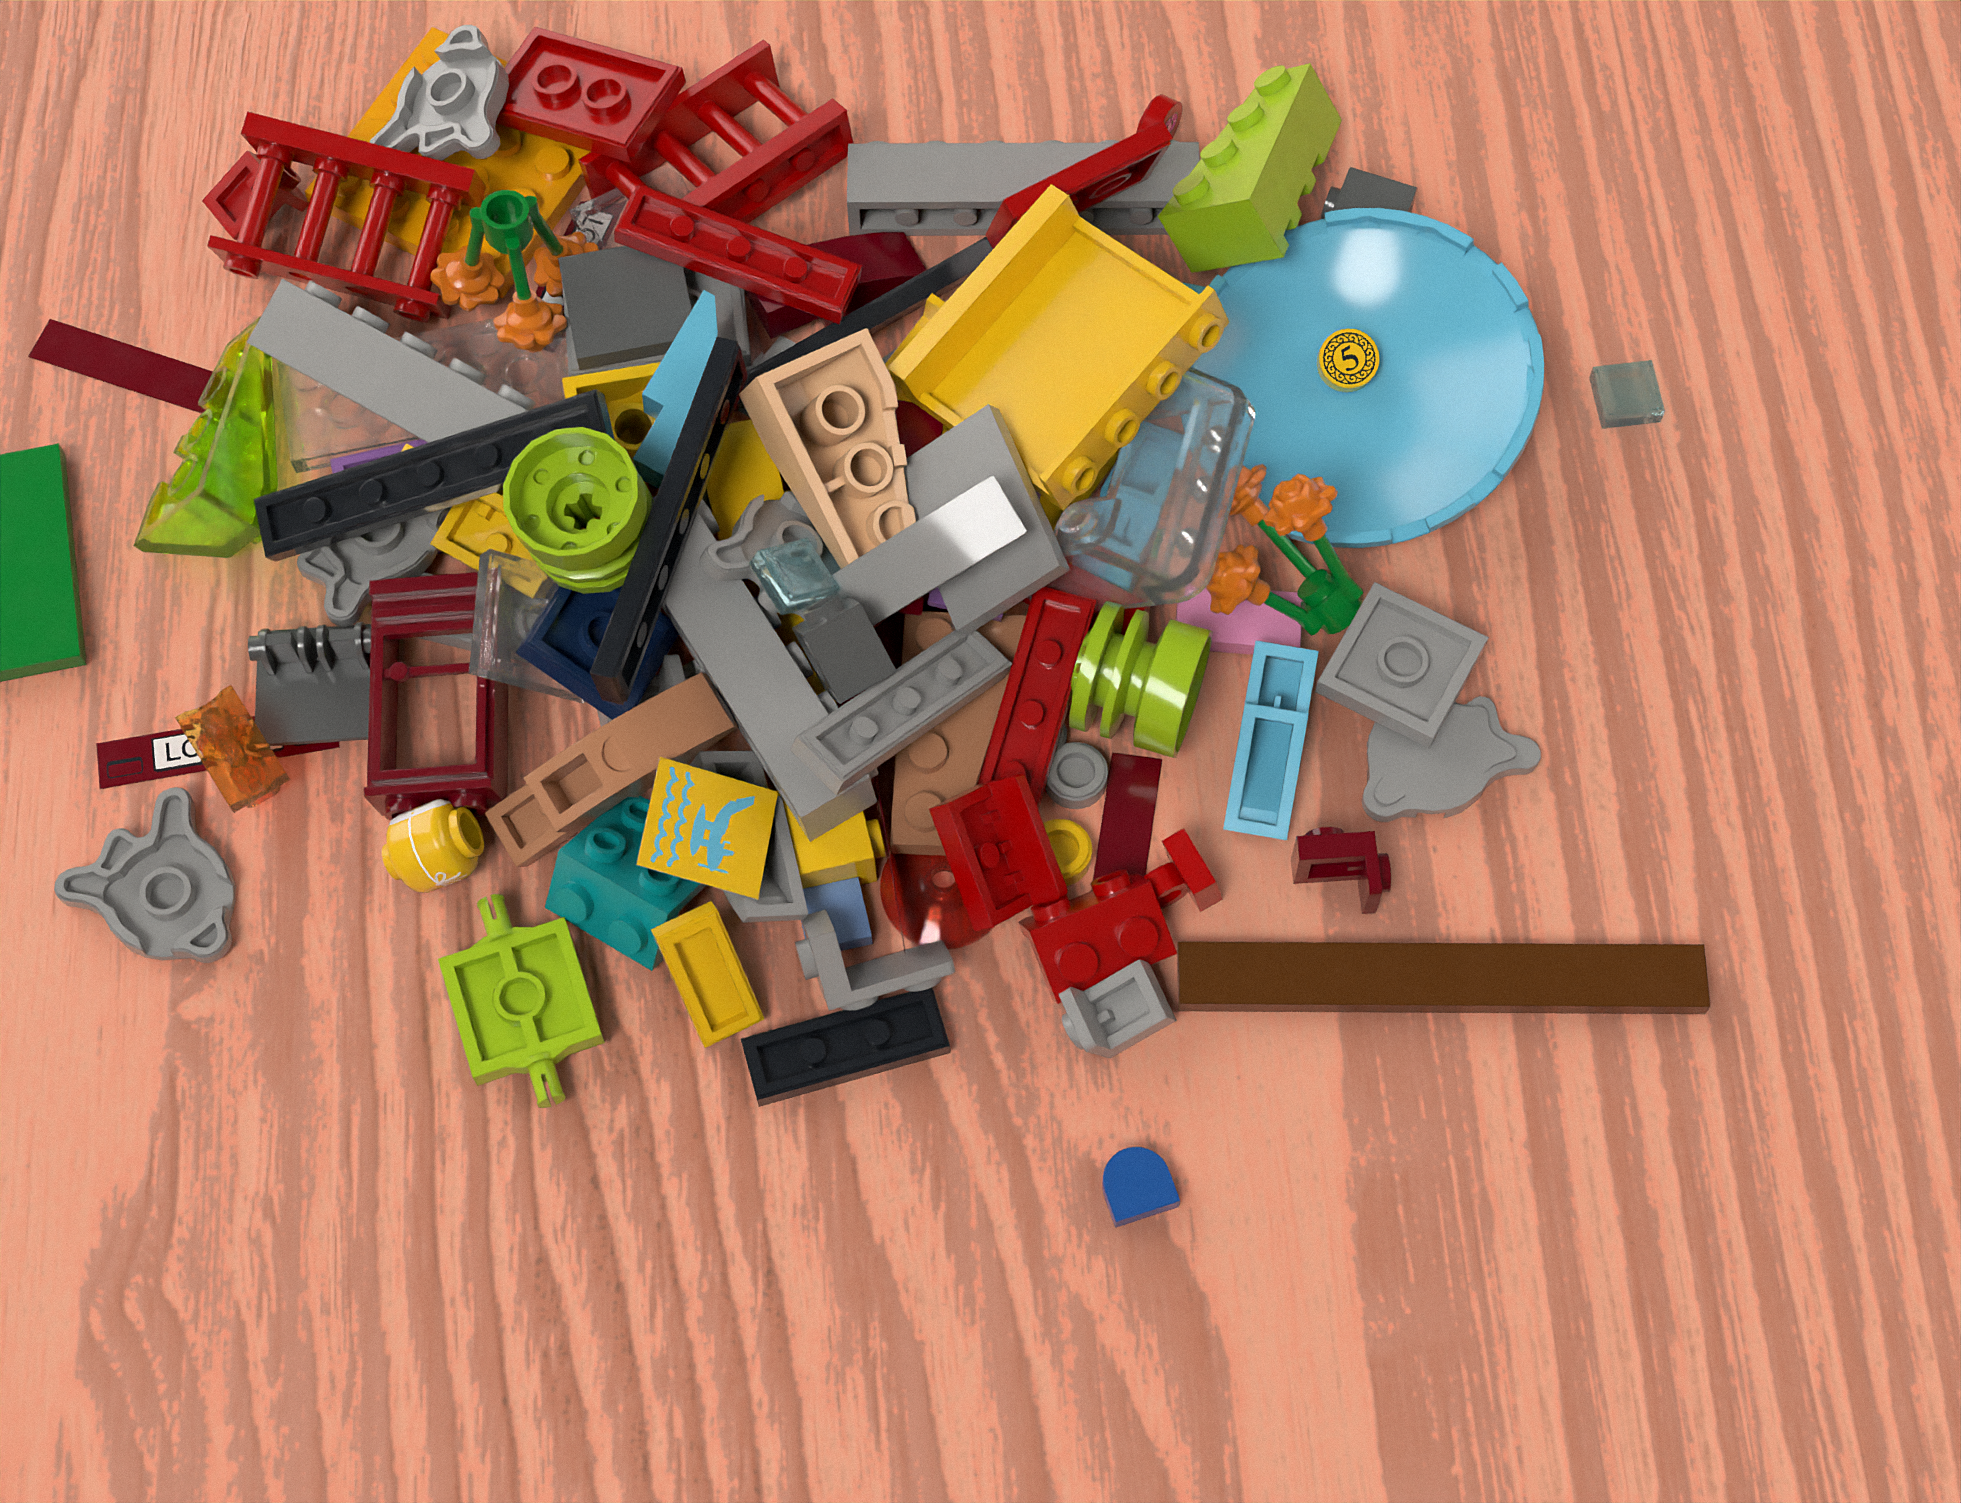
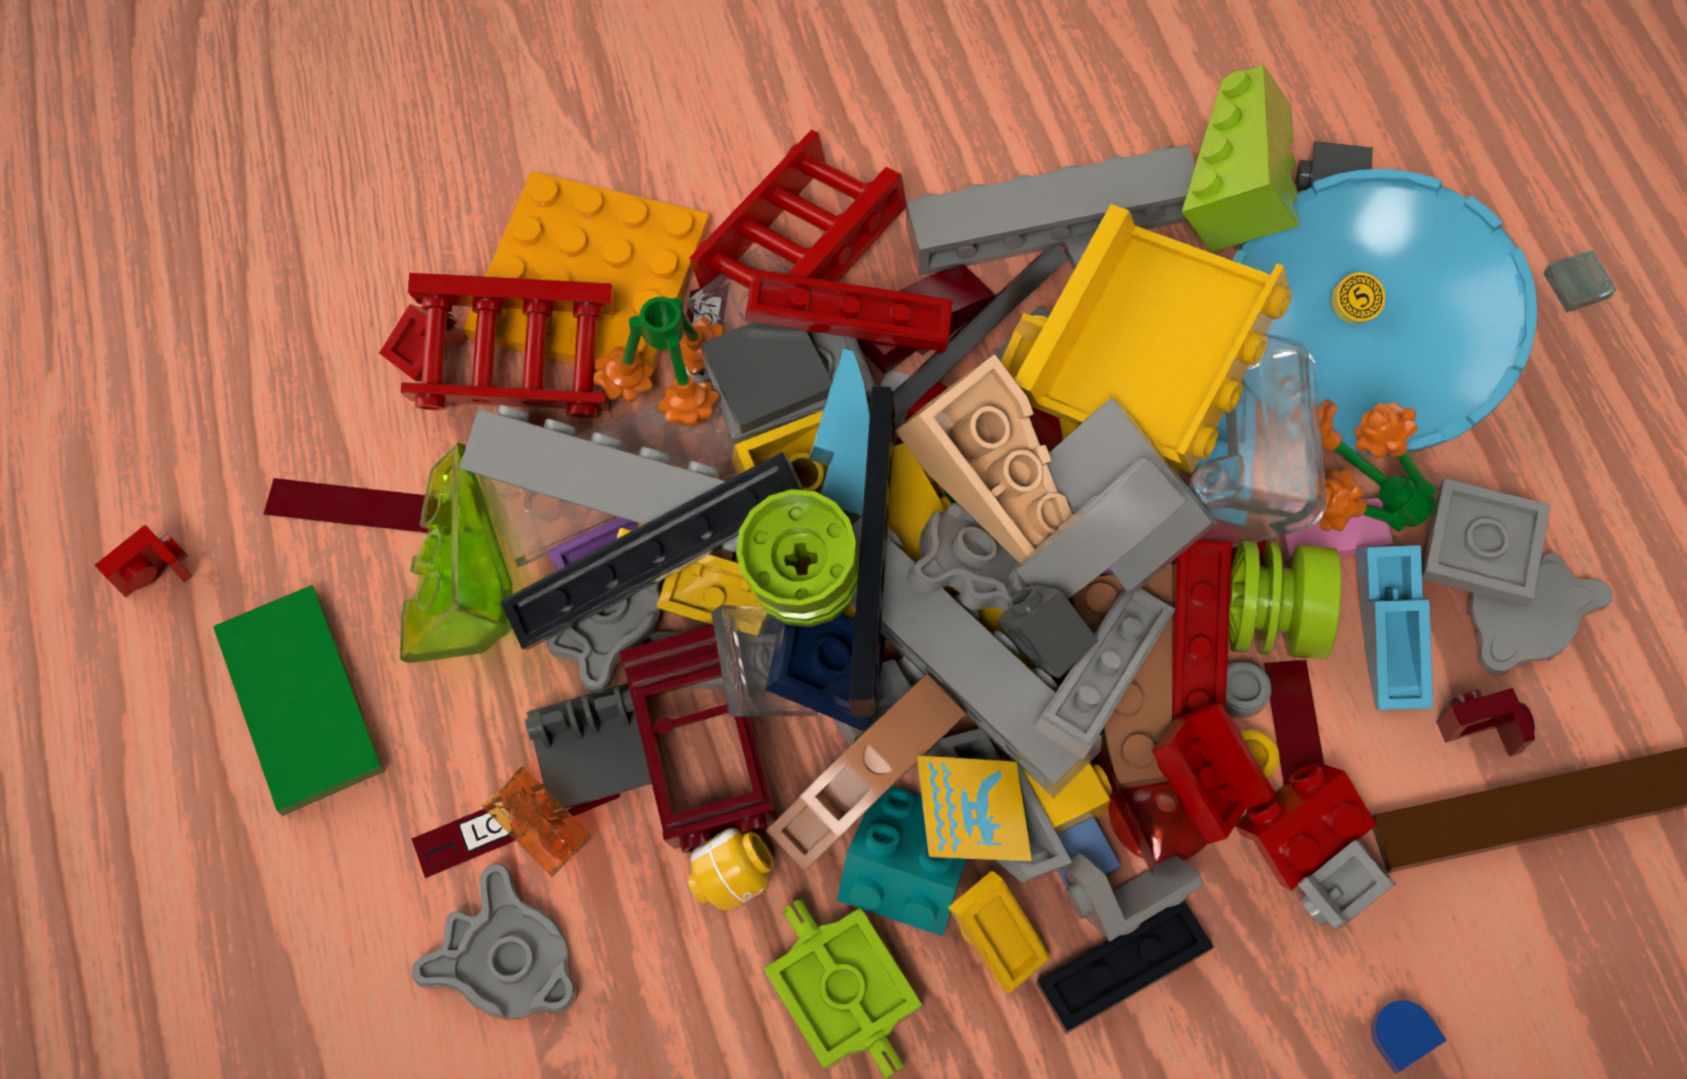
camera: 10 degrees left, 0 degrees up
light grey tile [370,25,509,161] -> none
red tile [496,27,686,163] -> none
clear light blue tile [749,538,840,615] -> none
red tile [985,120,1173,249] -> none
red tile [1136,94,1183,138] -> none
red tile [1144,828,1223,912] -> none

